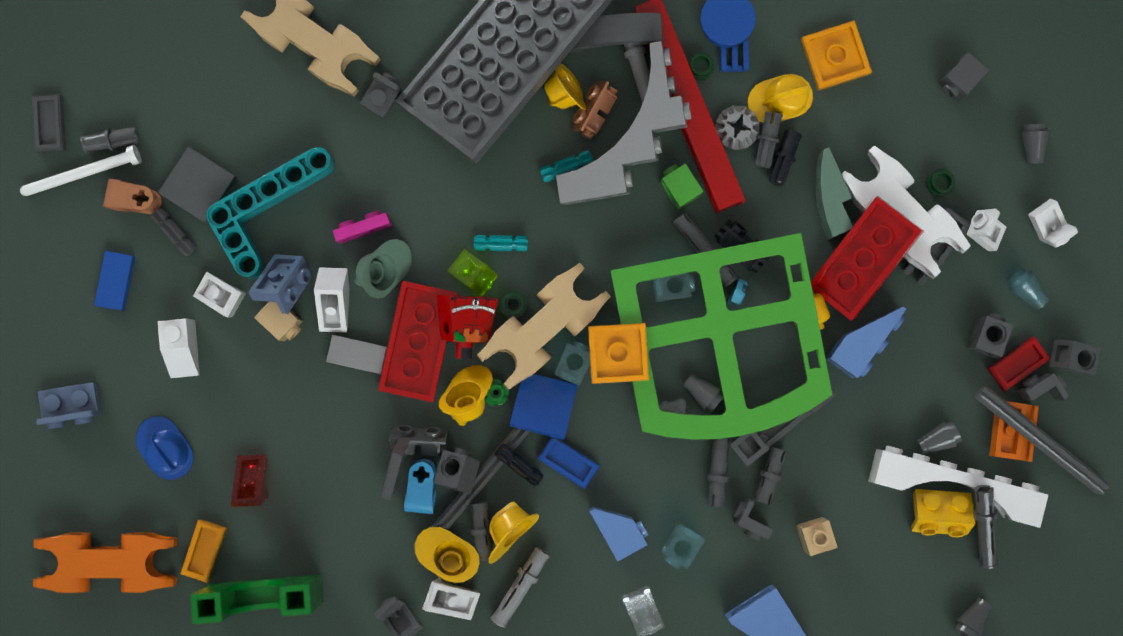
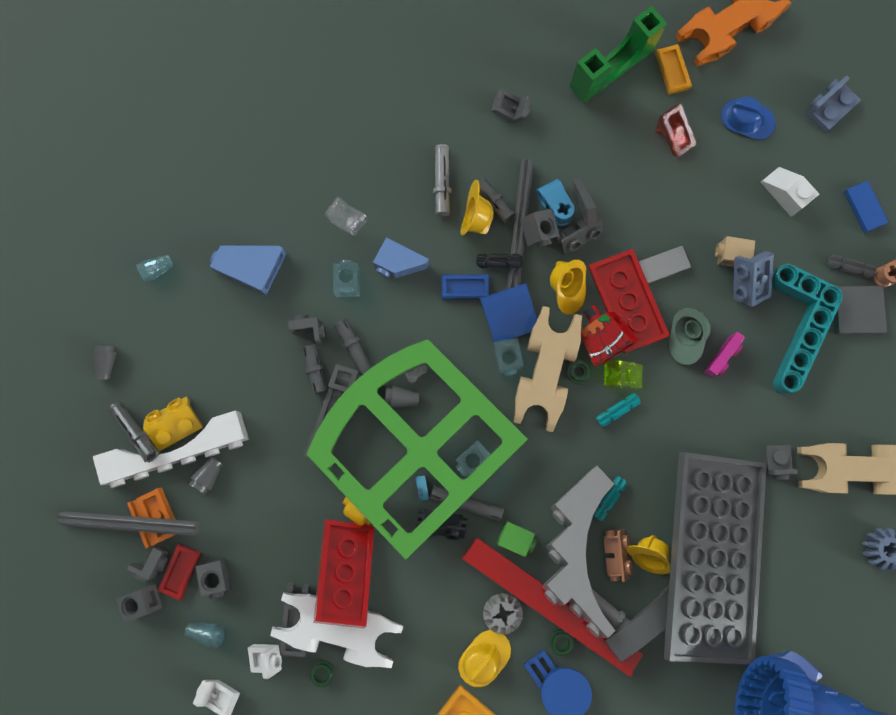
camera: 150 degrees right, 5 degrees down
white slope [193,272,246,318] -> none
white slope [314,267,350,333] -> none
yellow piece [414,527,480,583] -> none
white slope [422,578,480,620] -> none
green plate [485,378,510,406] -> none
light orange tile [588,323,649,384] -> none
dark grey axle [755,111,783,168] -> none
black axle [769,129,802,186] -> none
tan brick [796,517,838,556] -> none
sand green slope [815,147,853,240] -> none
medium blue slope [826,307,906,378] -> none

